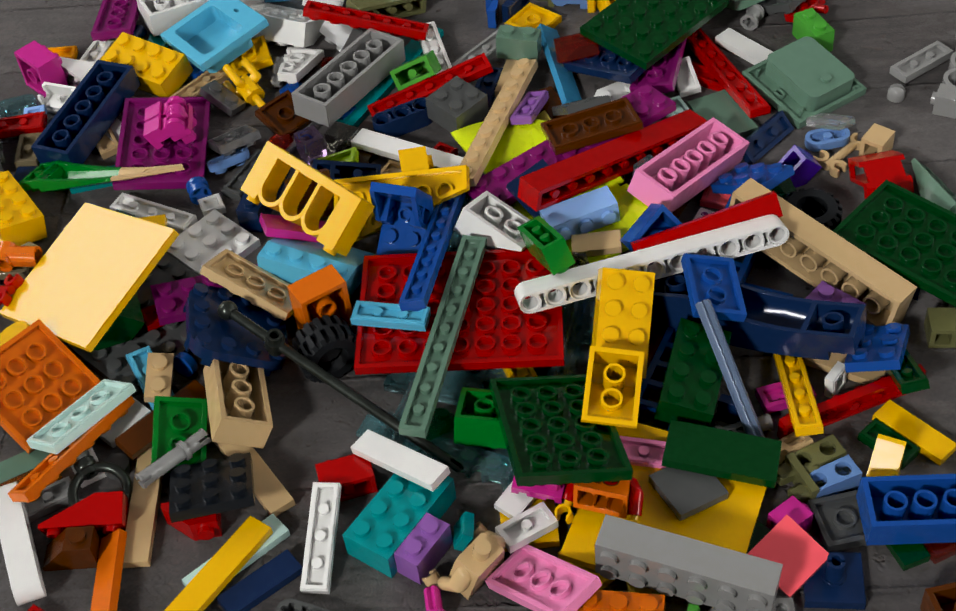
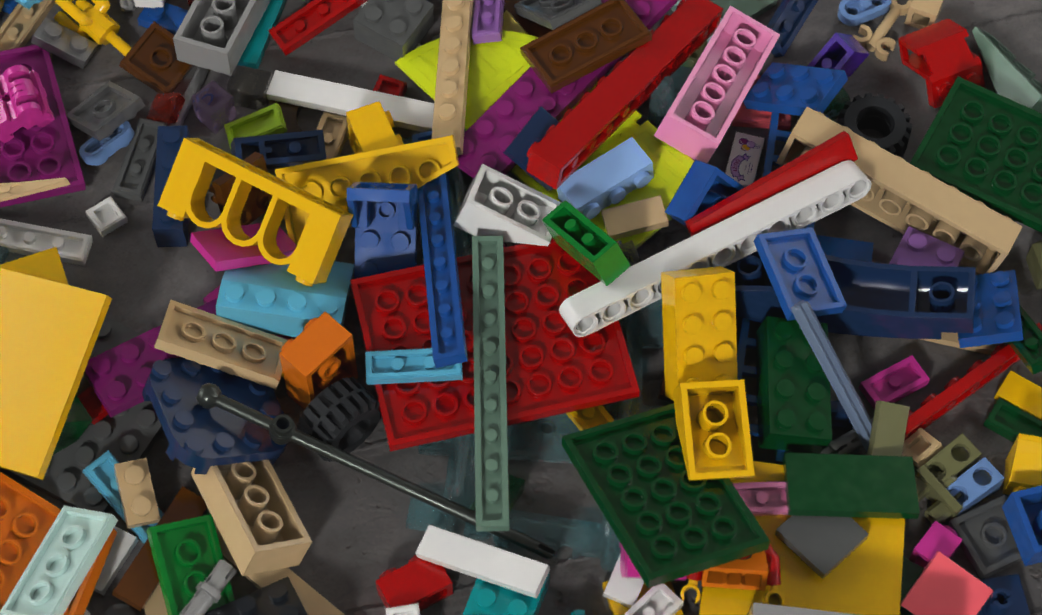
camera: 20 degrees left, 15 degrees up
white plate [167,209,261,275] -> none
blue tile [174,352,198,377] -> none
blue wheel [186,176,212,205] -> none
dark blue beam [372,97,433,138] -> none
green brick [454,387,507,449] -> none
yellow tile [773,354,824,437] -> none
white tile [824,361,847,398] -> none
none -> olive tile [867,401,910,456]

